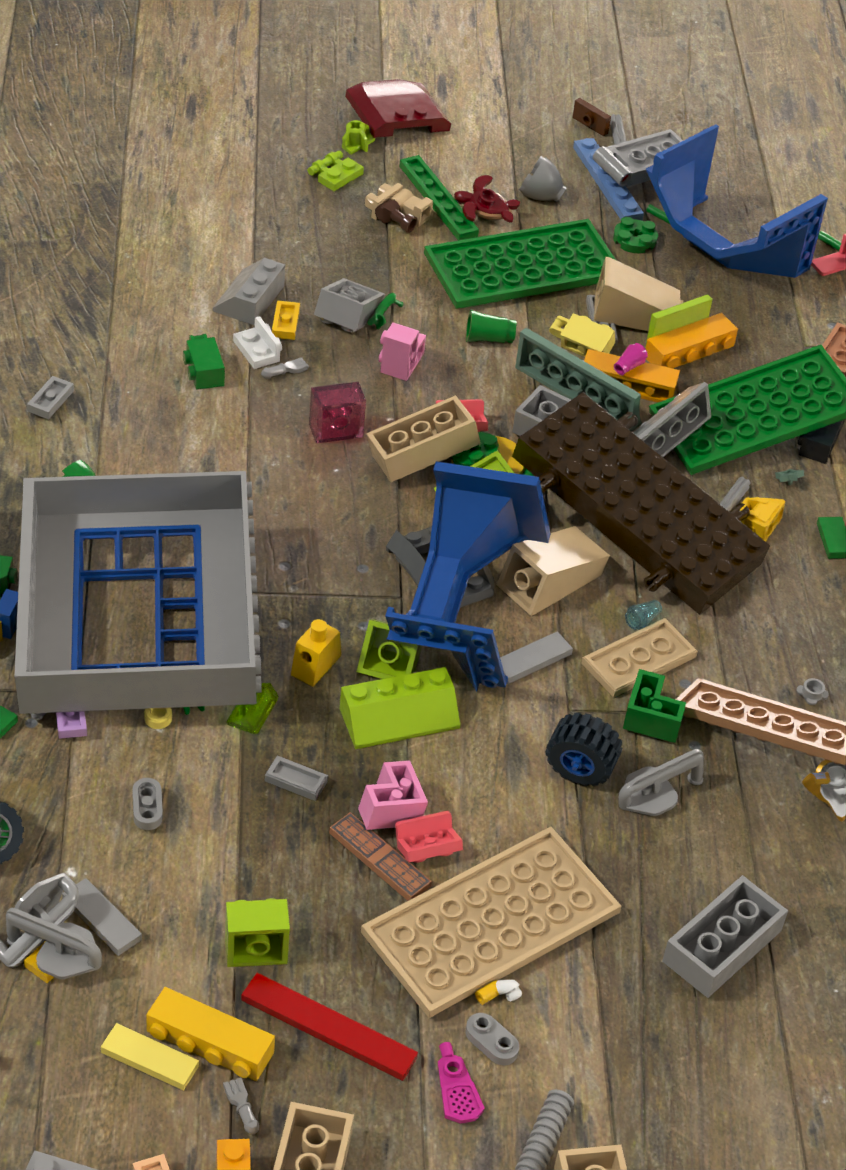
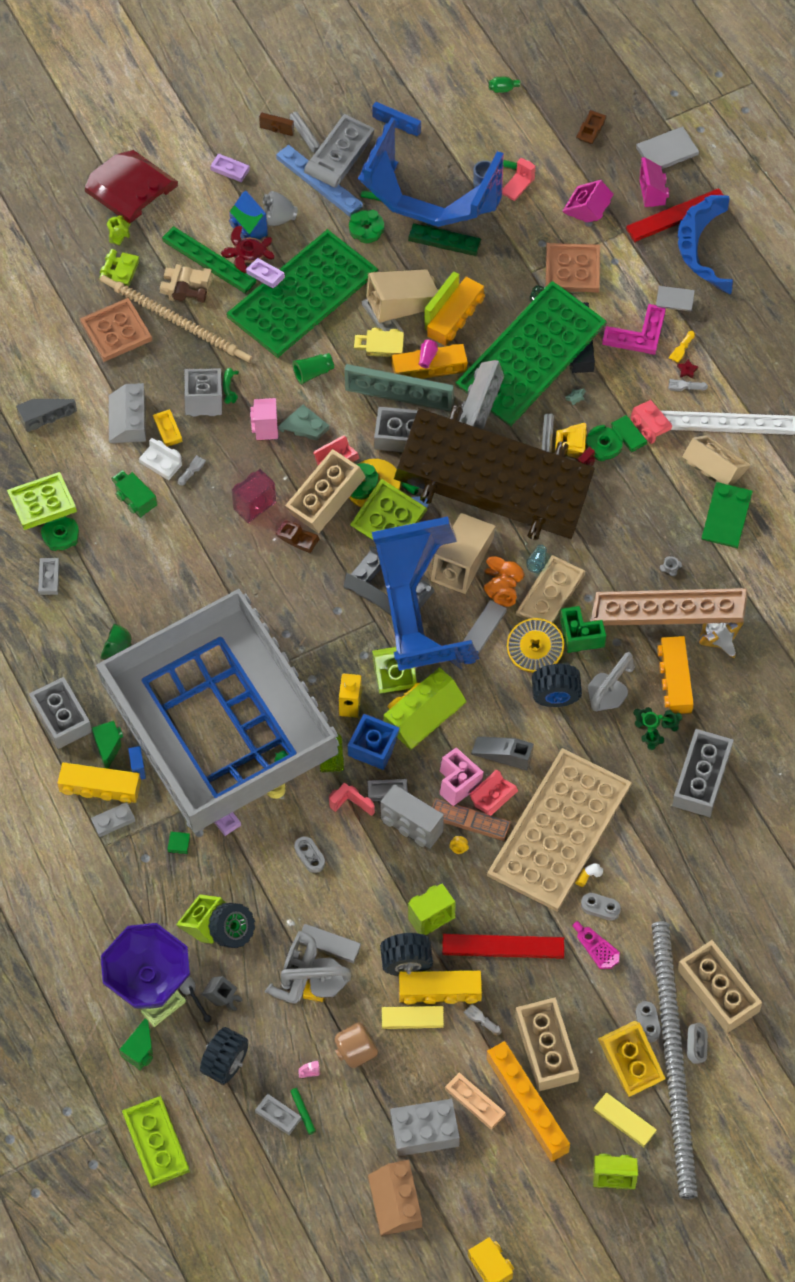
camera: 20 degrees left, 15 degrees up
none -> lime plate [7,472,77,530]
none -> dark grey slope [16,399,77,432]
none -> green plate [41,516,79,551]
none -> nougat plate [80,298,153,362]
none -> tan hose [100,275,252,363]
none -> lavender plate [210,154,250,182]
none -> blue slope [229,191,268,240]
none -> lavender plate [246,258,285,288]
none -> reddish brown slope [276,520,320,553]
none -> sand green wing [278,405,329,441]
none -> coral bracket [329,783,375,816]
none -> medium nougat head [335,1022,378,1068]
none -> blue slope [348,714,400,770]
none -> blue plate [372,101,421,137]
none -> black wheel [380,933,433,976]
none -> light grey brick [381,784,444,849]
none -> dark green plate [408,223,481,257]
none -> yellow plate [449,836,469,854]
none -> dark grey slope [471,737,534,771]
none -> orange animal [484,556,525,607]
none -> piece [507,618,564,673]
none -> dark red plate [578,447,595,466]
none -> green plate [586,425,623,461]
none -> dark green plant [633,707,683,750]
none -> light orange brick [657,636,693,714]

